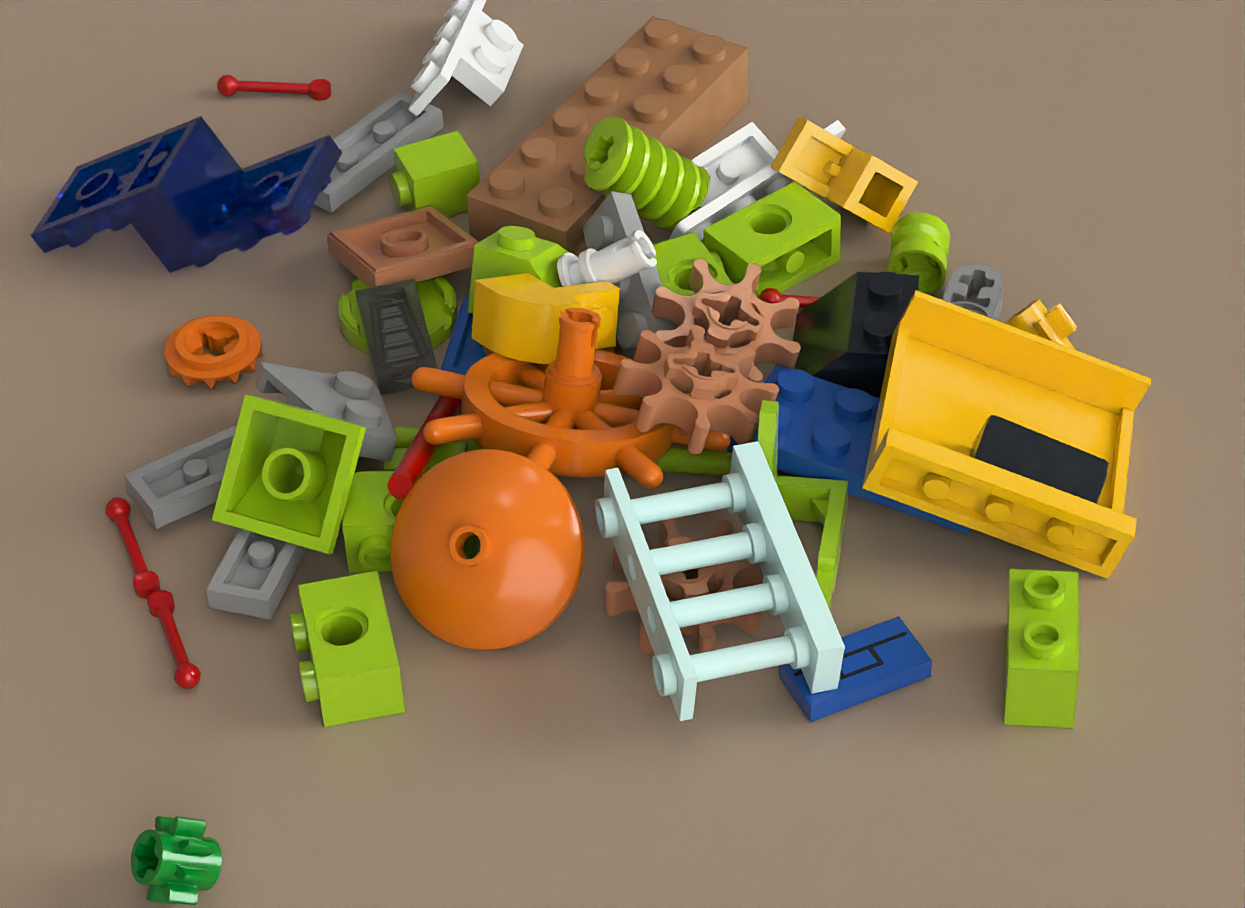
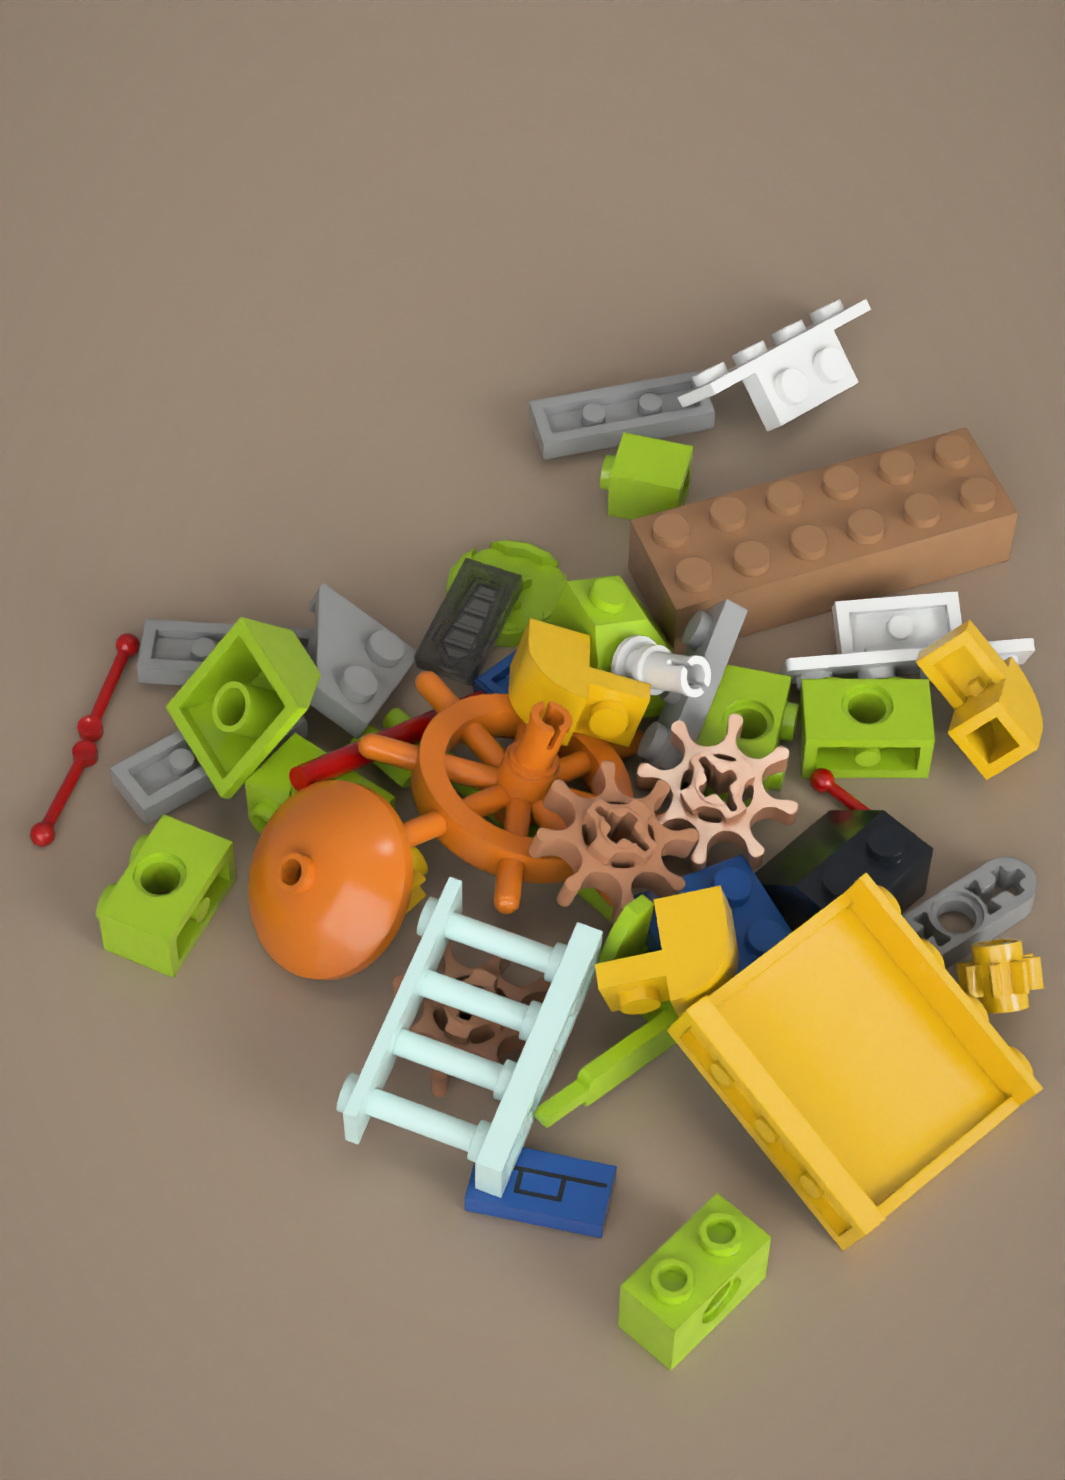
camera: 35 degrees right, 10 degrees up
clear blue bracket [31,116,342,273] -> none
orange gear [164,315,263,390] -> none
red hinge [217,75,331,101] -> none
nougat tile [327,206,479,293] -> none
lime piece [583,116,711,231] -> none
lime wheel [887,212,950,294] -> none
black slope [970,415,1109,504] -> none
none -> yellow brick [595,885,739,1017]

